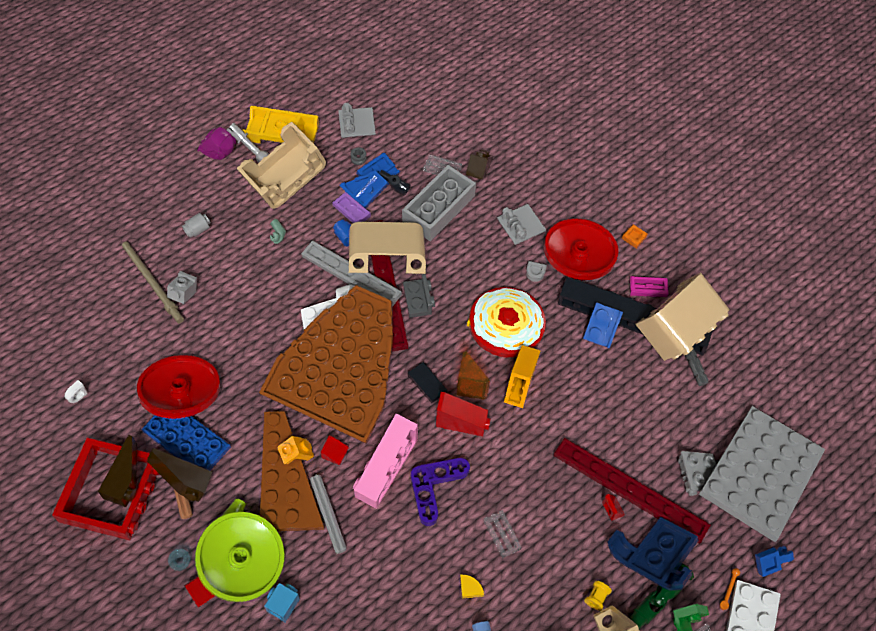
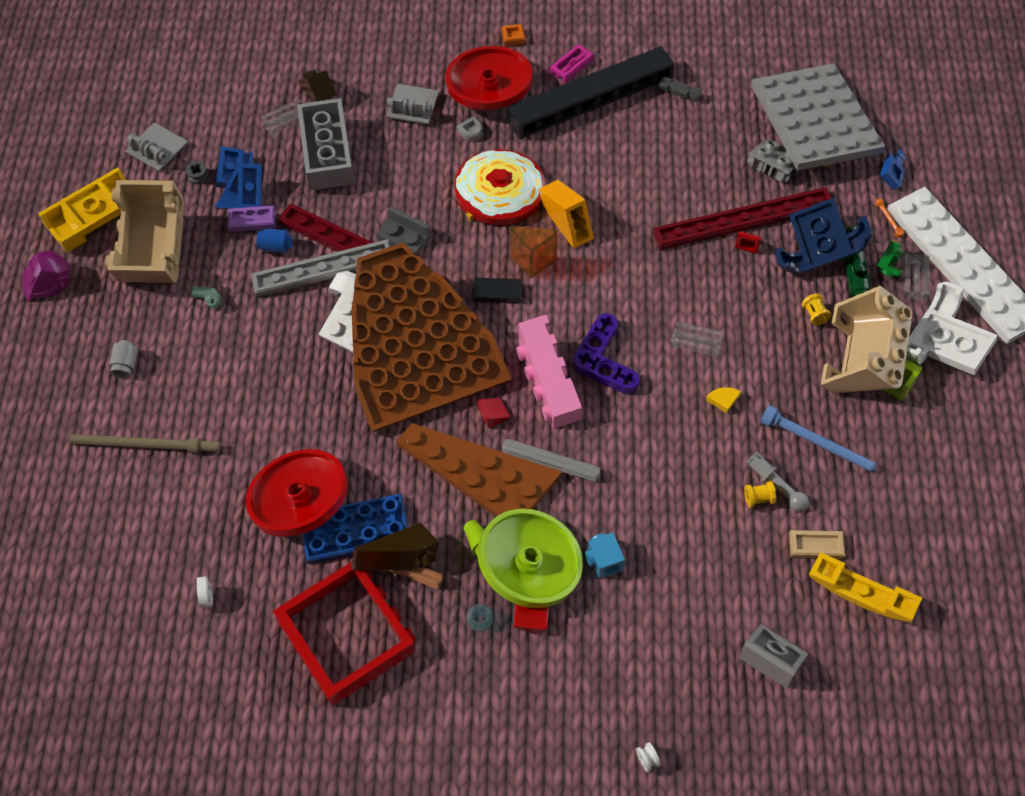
camera: 45 degrees left, 0 degrees up
dark brown slope [98,435,137,507] -> none
light grey brick [167,271,197,304] -> none
light grey pin [227,122,269,163] -> none
light orange bracket [278,436,314,464] -> none
tan windscreen [349,222,426,274] -> none
black piece [379,170,411,196] -> none
red slope [436,392,491,437] -> none
blue plate [583,302,623,348] -> none
tan windscreen [636,272,730,361] -> none

